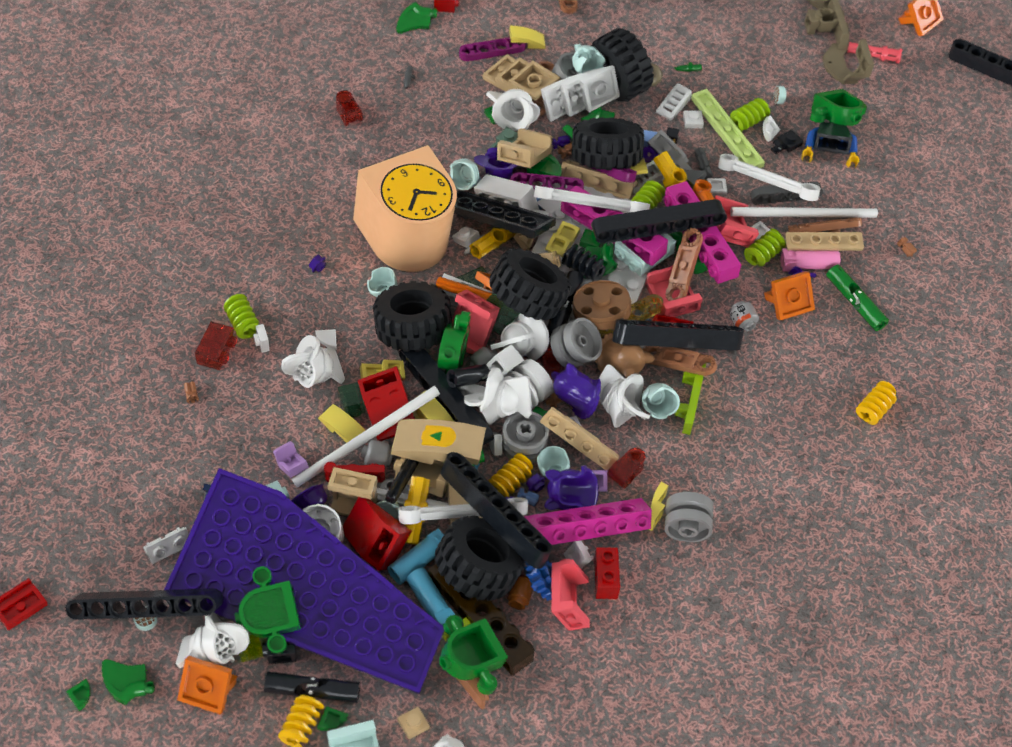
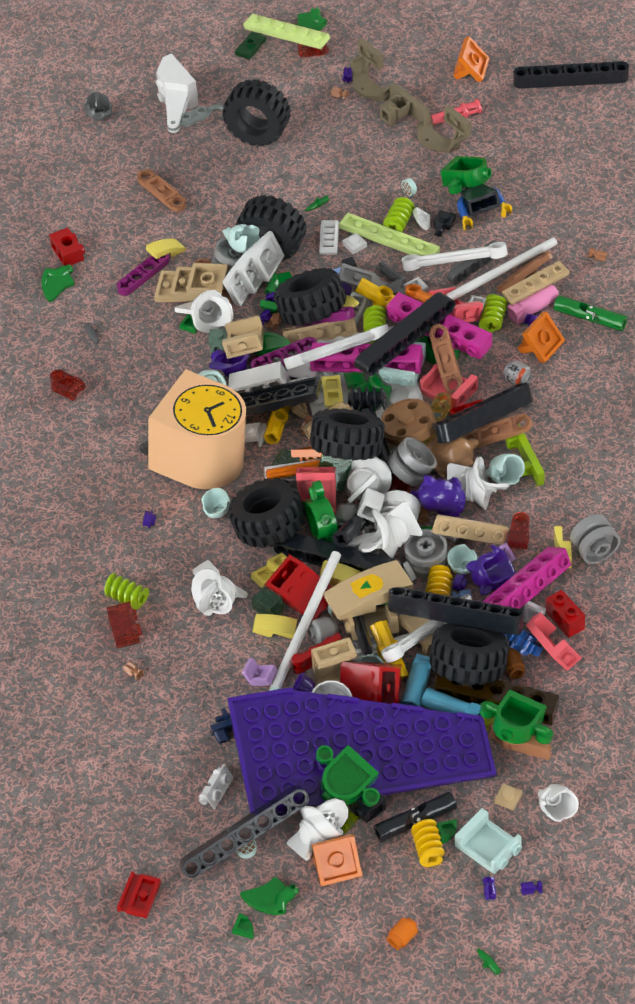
camera: 25 degrees left, 5 degrees down
white plate [253,324,270,353] -> none

